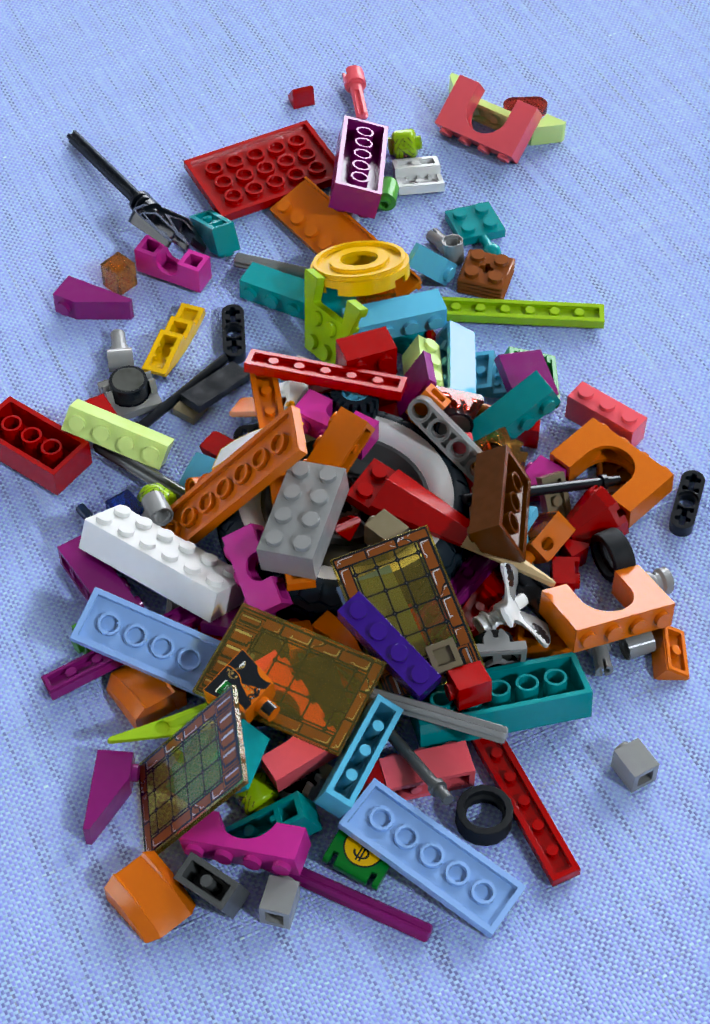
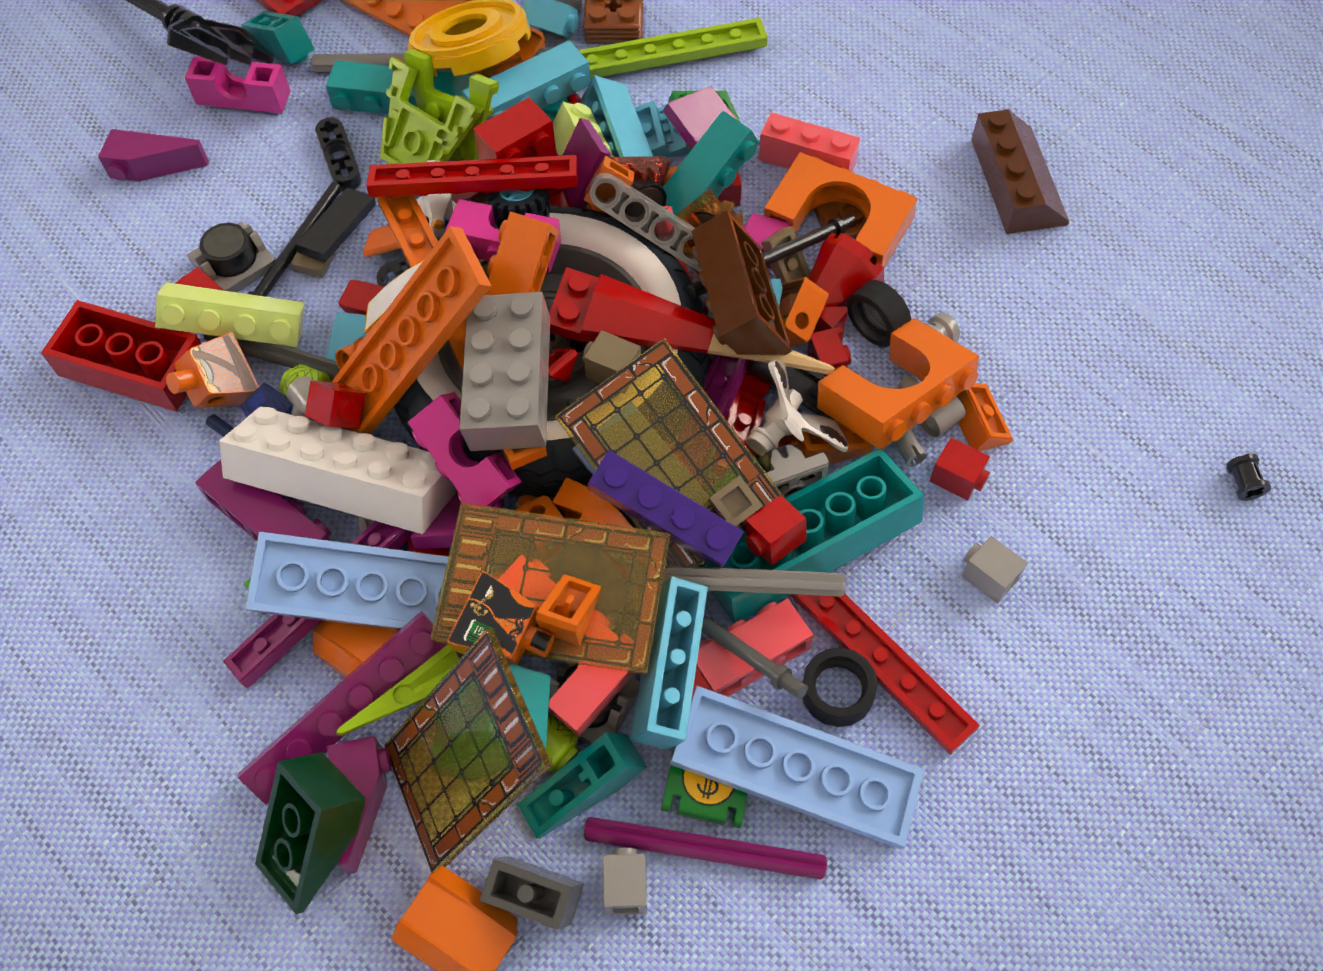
camera: 15 degrees left, 10 degrees up
clear orange brick [100,252,137,295] -> none
light grey pin [107,329,134,372] -> none
yellow slope [142,303,206,377] -> none
dark pink arch [178,807,311,876] -> none
black beam [669,470,705,537] -> none
none -> torso [166,332,261,408]
none -> magenta plate [238,611,448,805]
none -> dark green slope [255,752,366,915]
none -> red brick [305,381,366,428]
none -> lime wing [380,57,484,164]
none -> orange slope [536,574,601,646]
none -> red brick [929,438,991,501]

